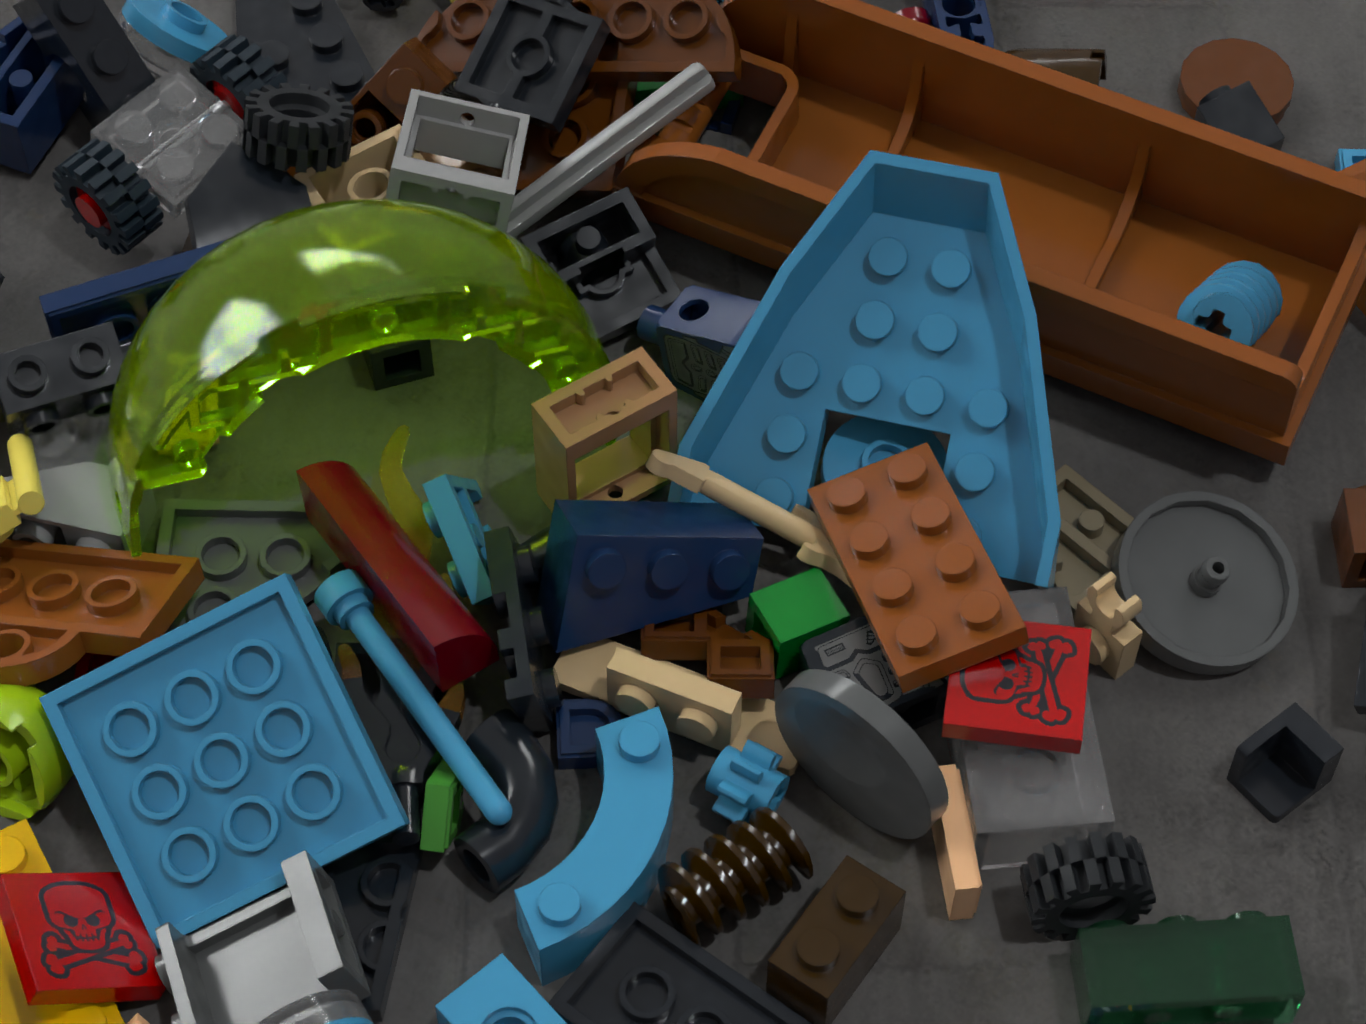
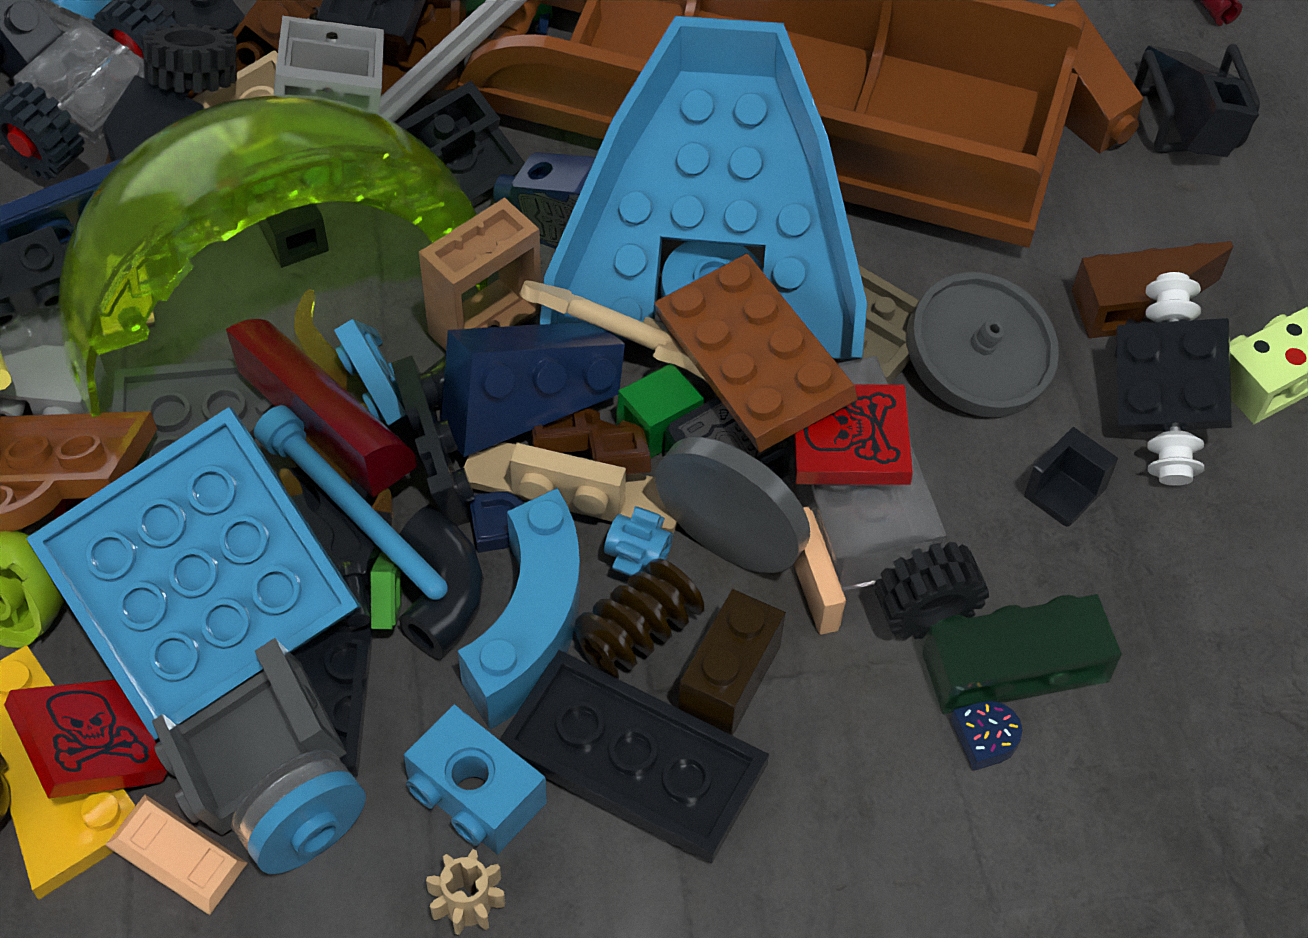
camera: 10 degrees left, 0 degrees up
tan plate [1072,572,1143,680] -> none
dark azure piece [1177,260,1283,347] -> none

